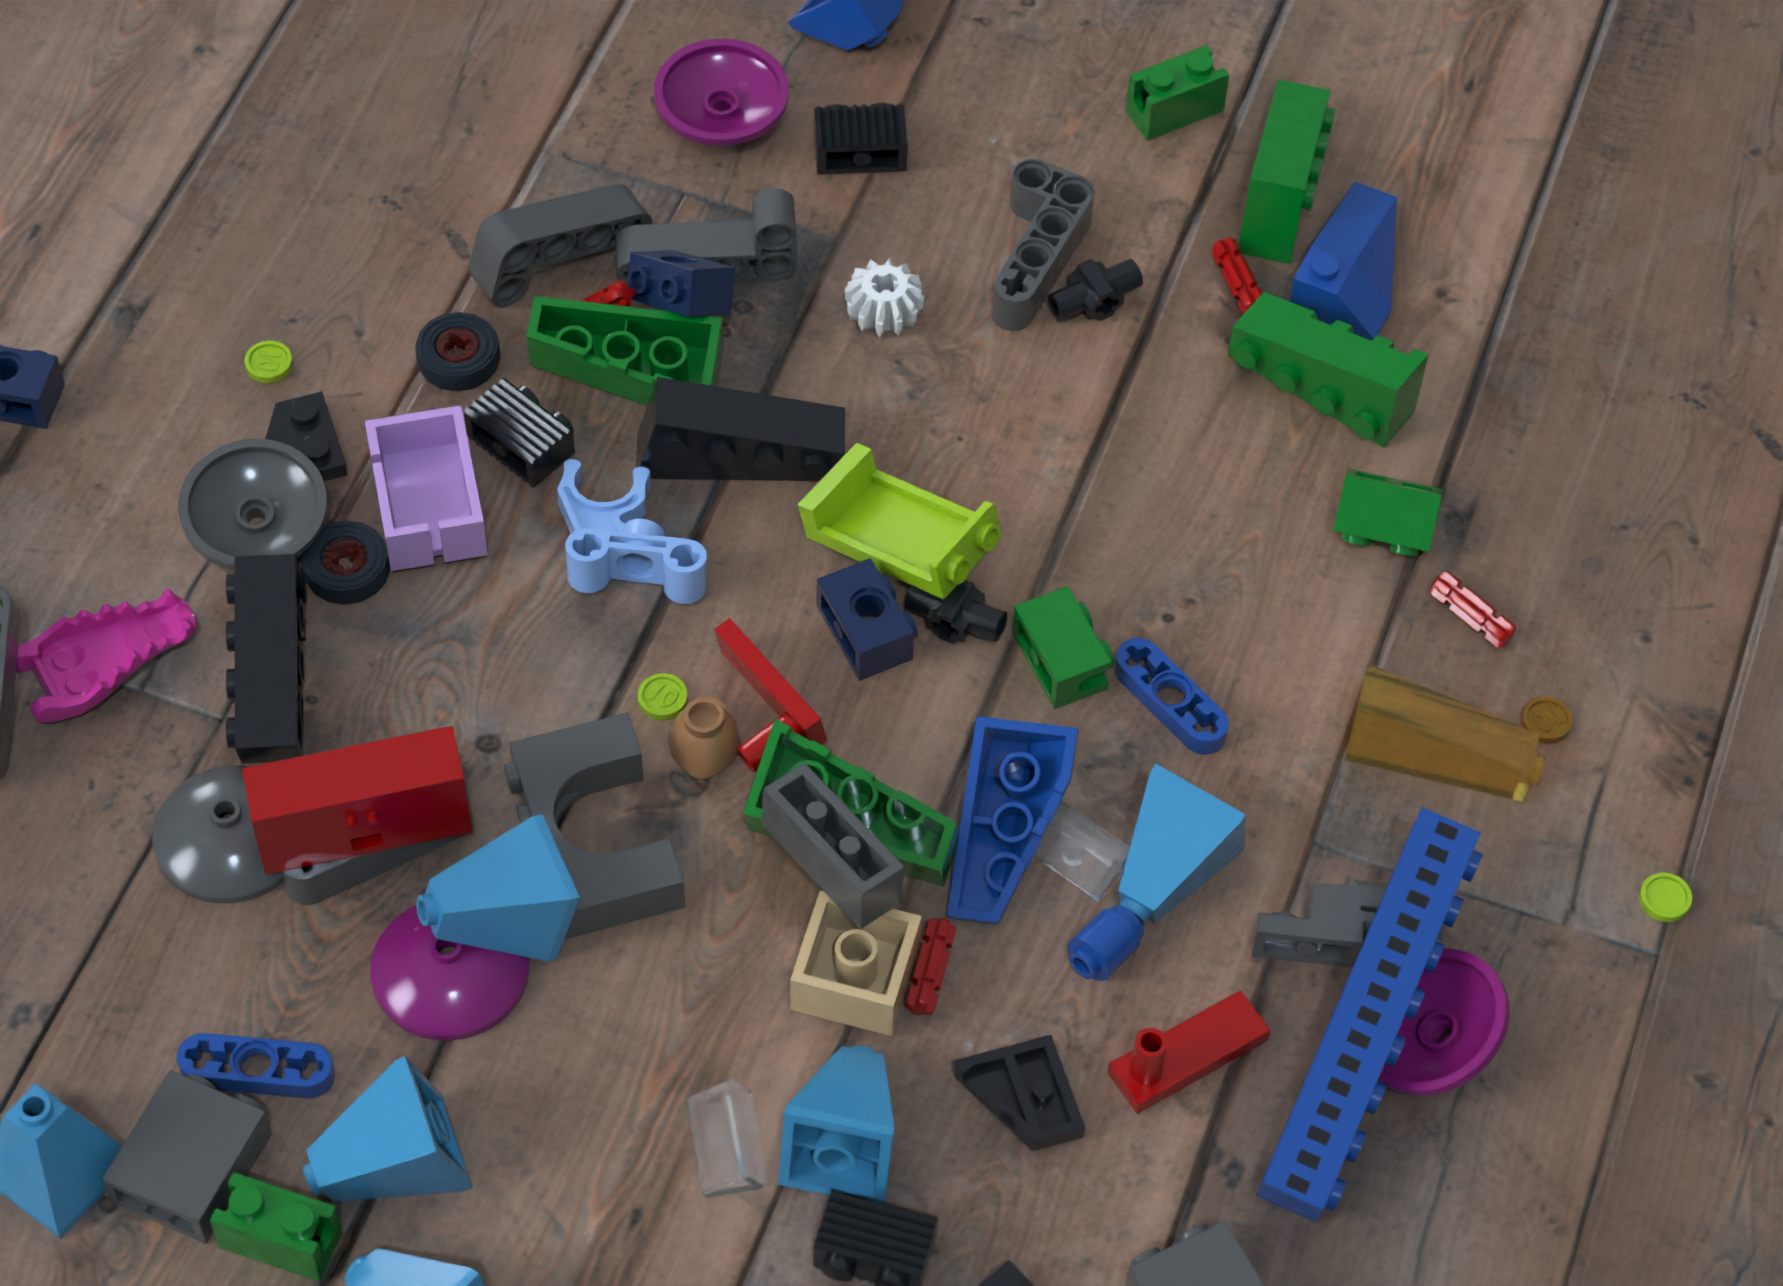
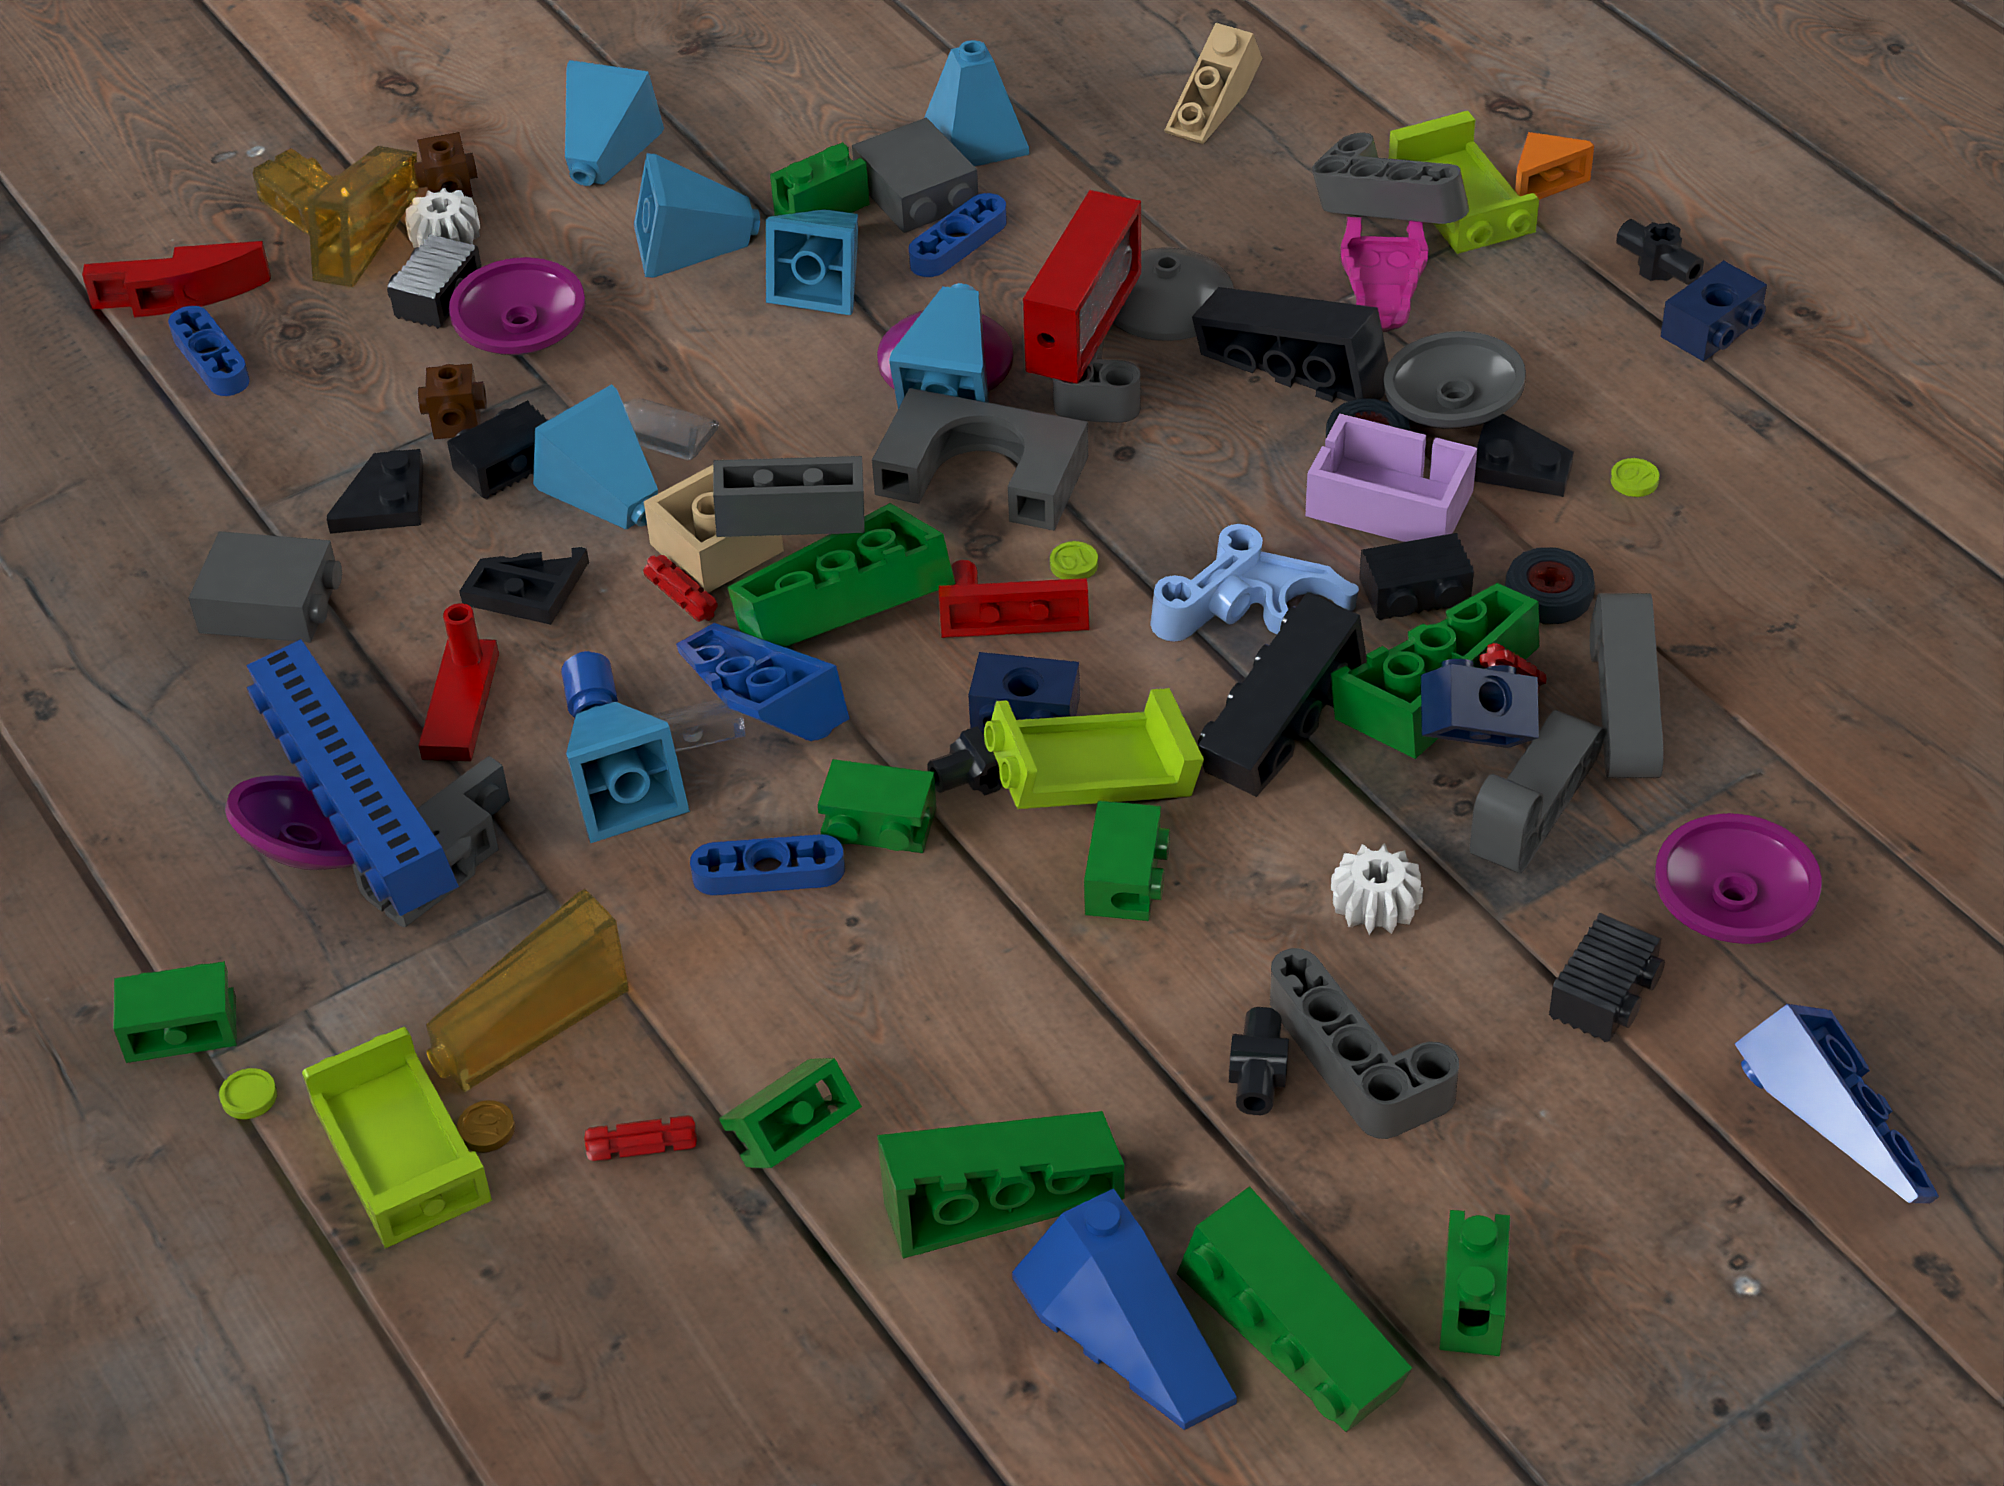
camera: 130 degrees right, 10 degrees down
medium nougat piece [668,696,741,780] -> none
red axle [1212,237,1263,314] -> none
none -> green brick [113,961,237,1063]
none -> lime panel [302,1027,492,1249]
none -> green brick [1084,801,1170,921]

